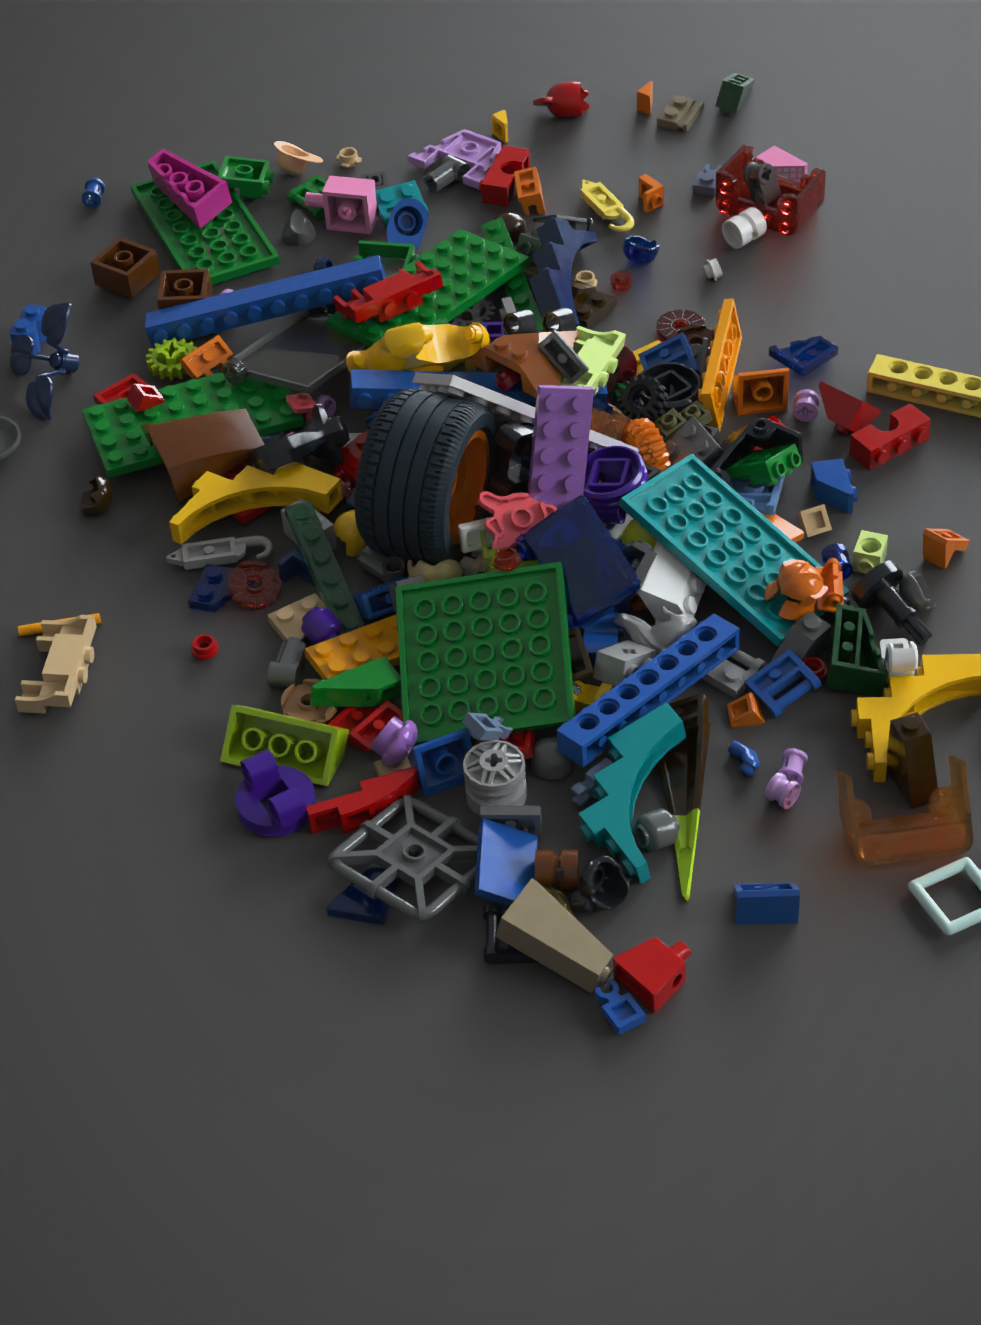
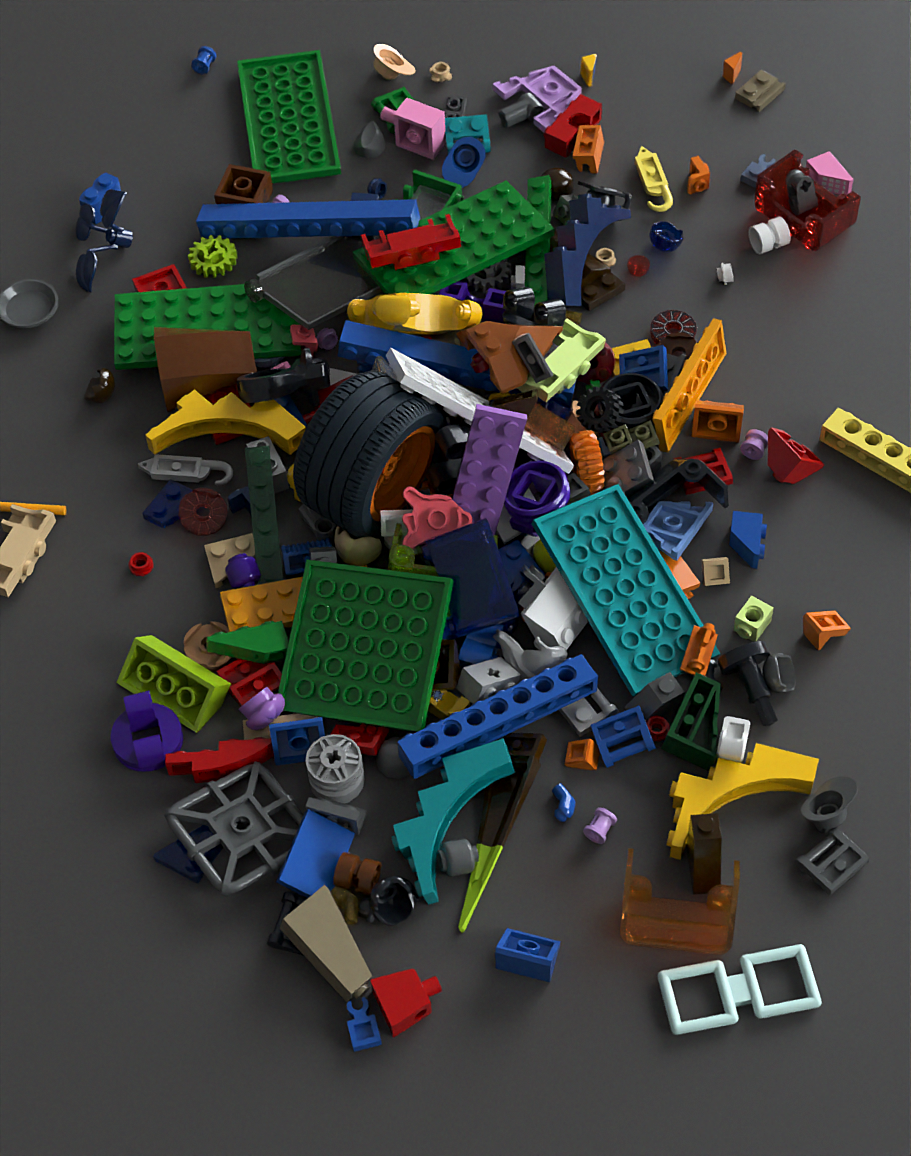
camera: 15 degrees right, 10 degrees up
reddish brown brick [90,237,161,299] -> none
red slope [127,384,164,412] -> none
dark pink wedge [147,149,232,229] -> none
orange plate [179,335,234,379] -> none
green plate [218,156,274,199] -> none
dark grey piece [267,637,307,688] -> none
sand blue plate [462,712,513,741] -> none
clear red plate [493,547,521,571] -> none
red piece [533,81,590,118] -> none
sand blue plate [571,758,613,807] -> none
dark green slope [715,73,755,115] -> none
green plate [725,443,802,487] -> none
lavender wheel [764,772,801,809] -> none
orange helmet [765,560,828,621] -> none
clear blue wing [769,336,838,377] -> none
clear blue wheel [821,543,853,580] -> none
red arch [849,403,931,470] -> none

